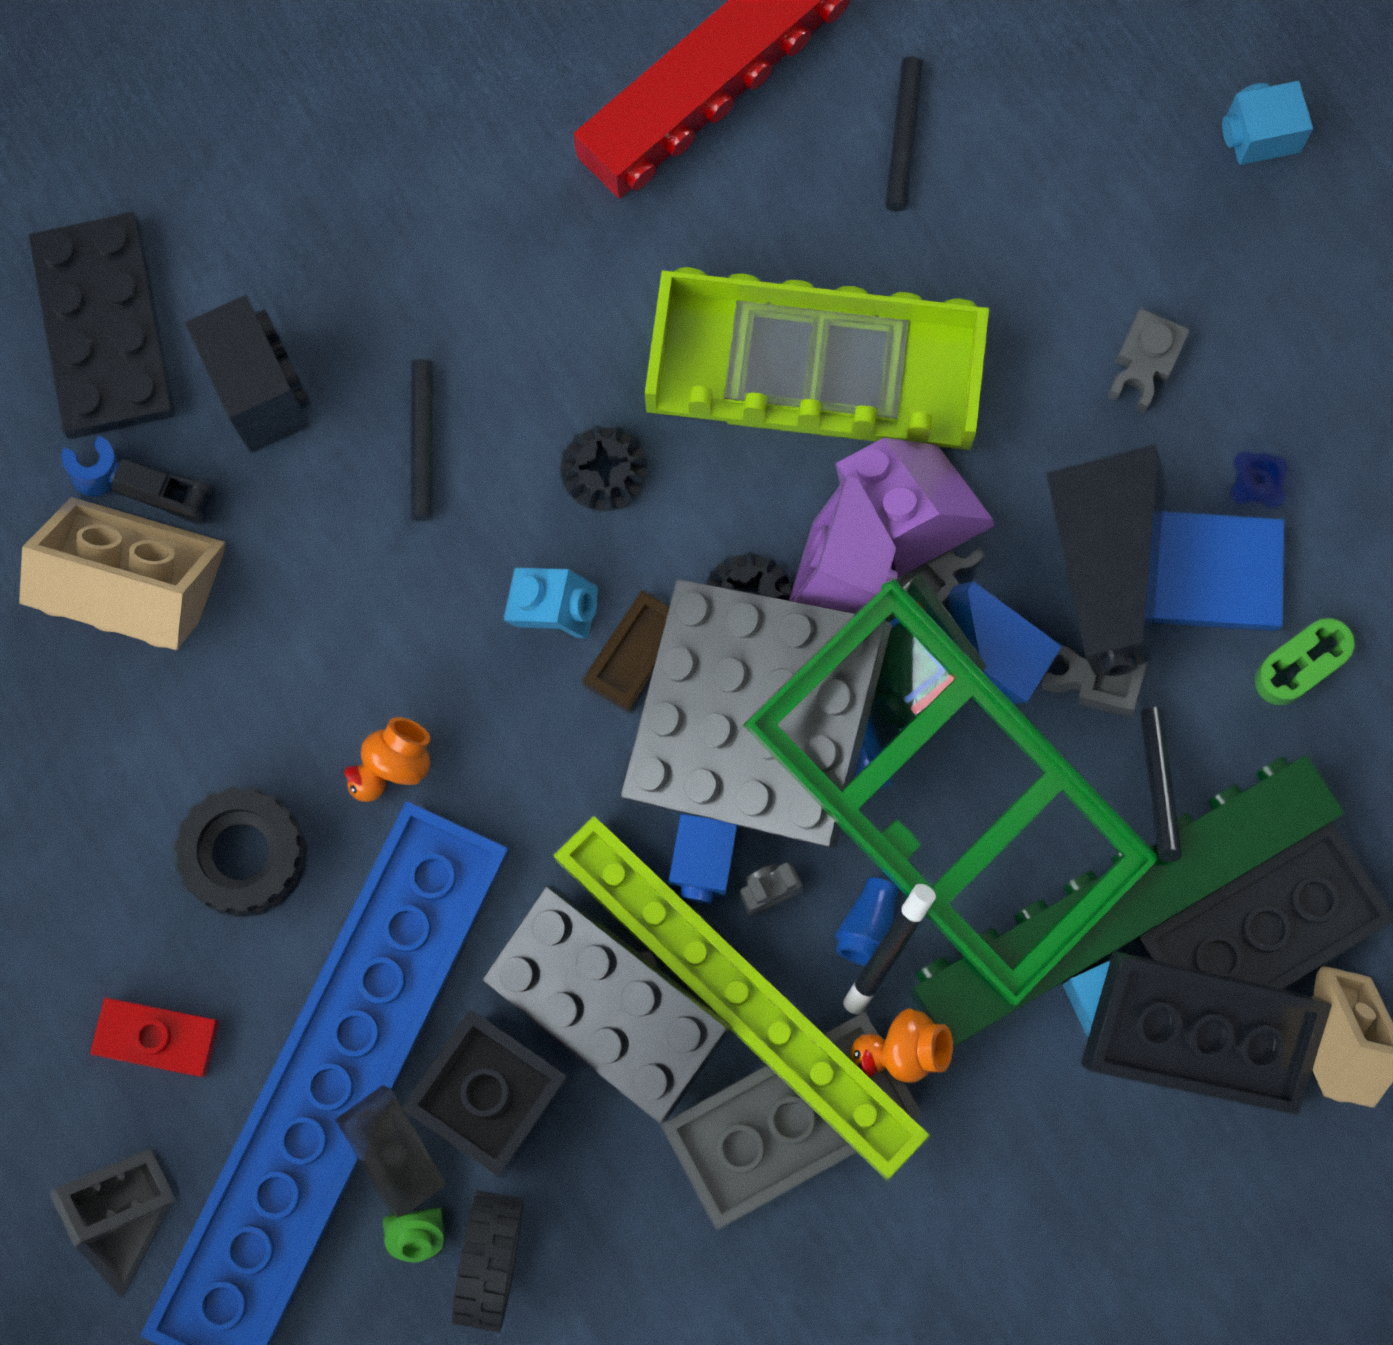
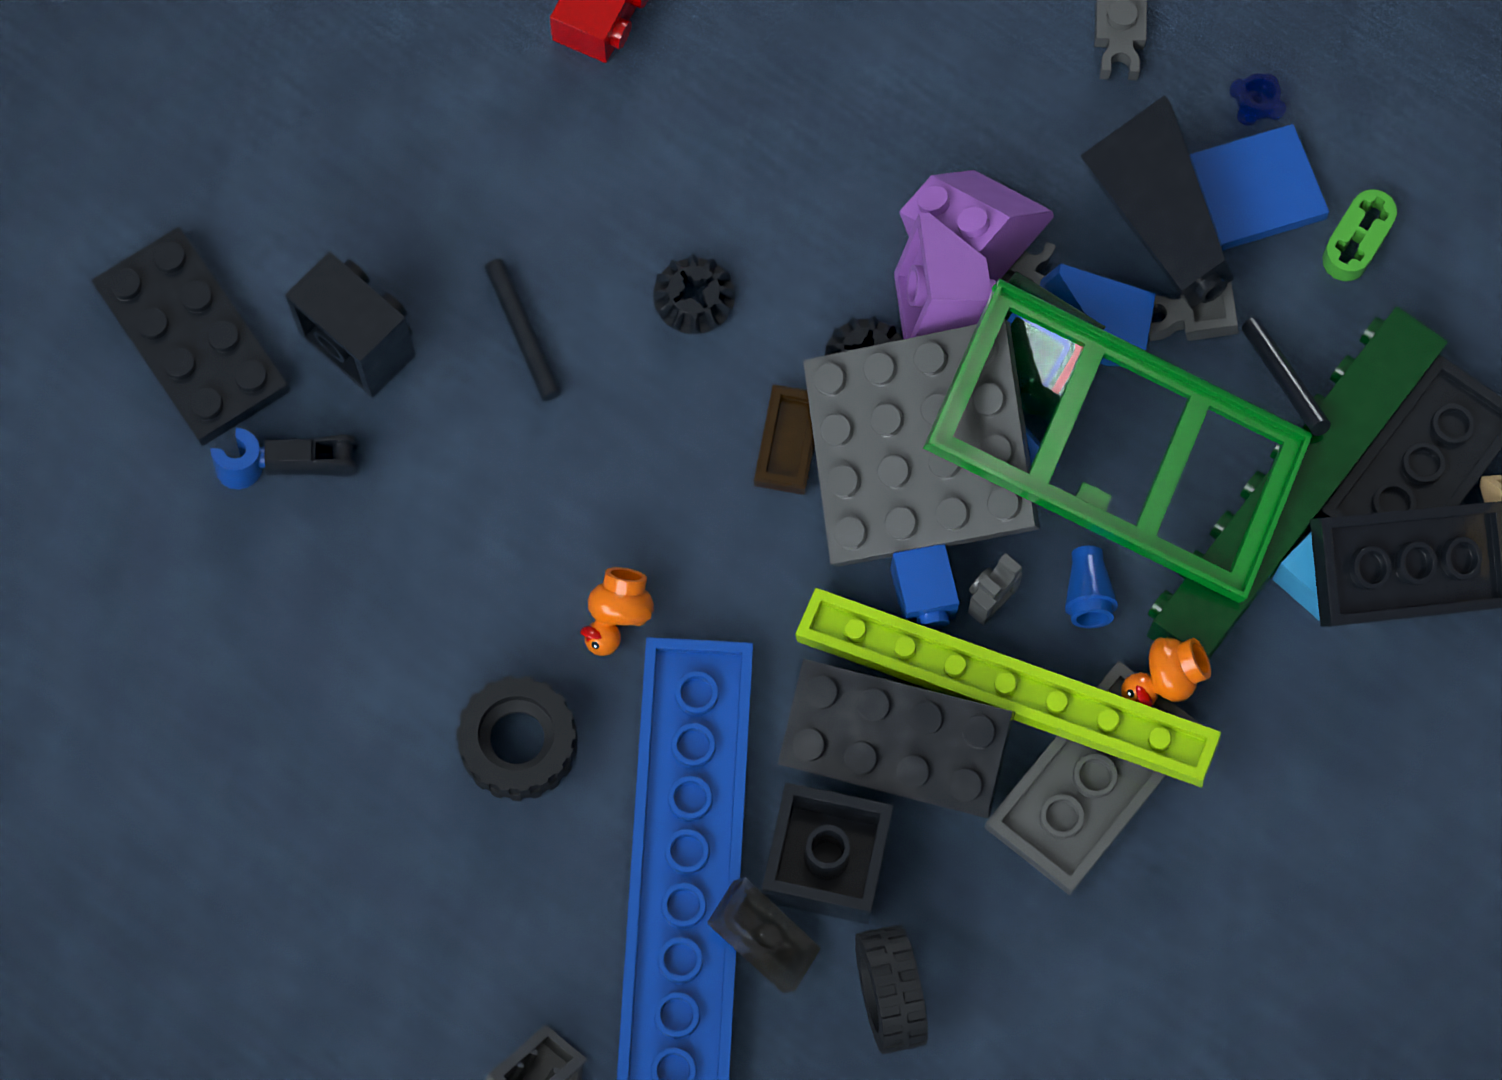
camera: 25 degrees left, 5 degrees down
tan slope [19,497,226,650] -> none
red plate [90,997,220,1078] -> none
bright green plate [383,1207,445,1263] -> none
dark azure bracket [503,568,598,638] -> none
lime window [645,267,989,450] -> none
black bar [843,884,936,1015] -> none

